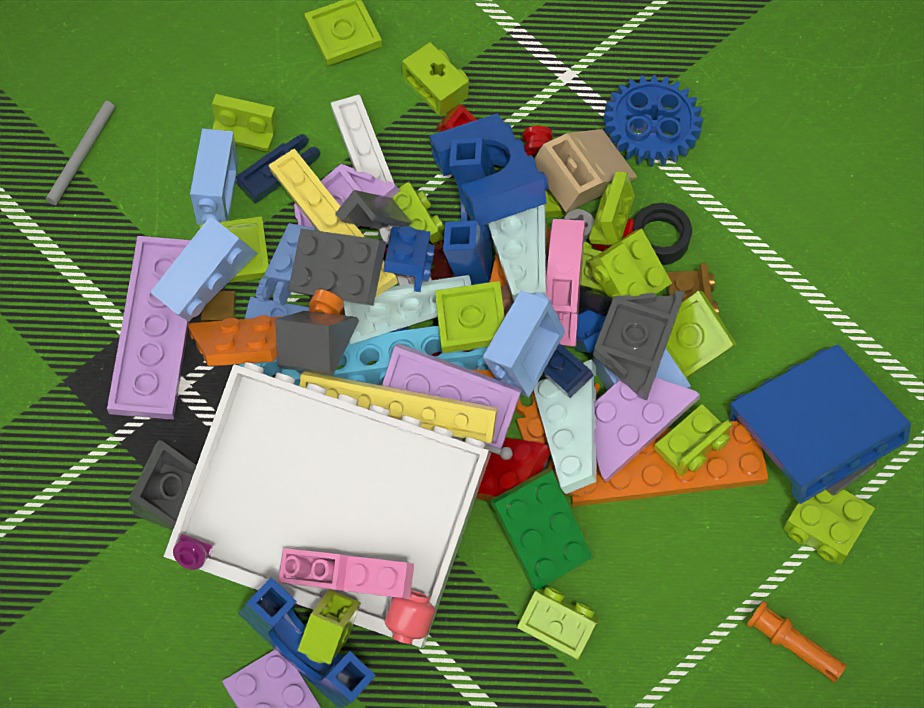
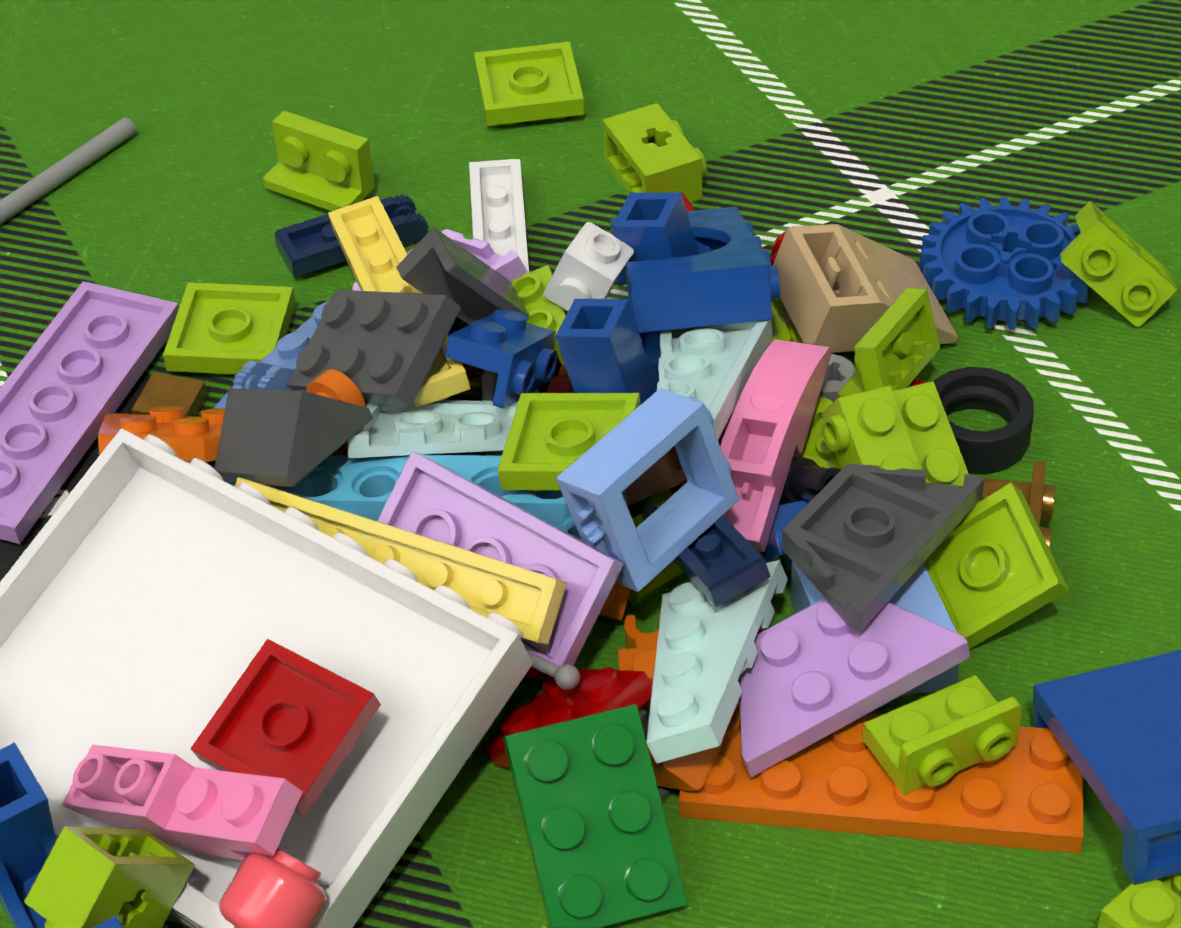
camera: 20 degrees right, 20 degrees down
light blue wedge [150,216,258,321] -> none
light blue window [190,129,239,225] -> none
none -> red plate [190,638,381,818]
none -> white bracket [542,222,634,311]
none -> lime bracket [1060,201,1178,327]

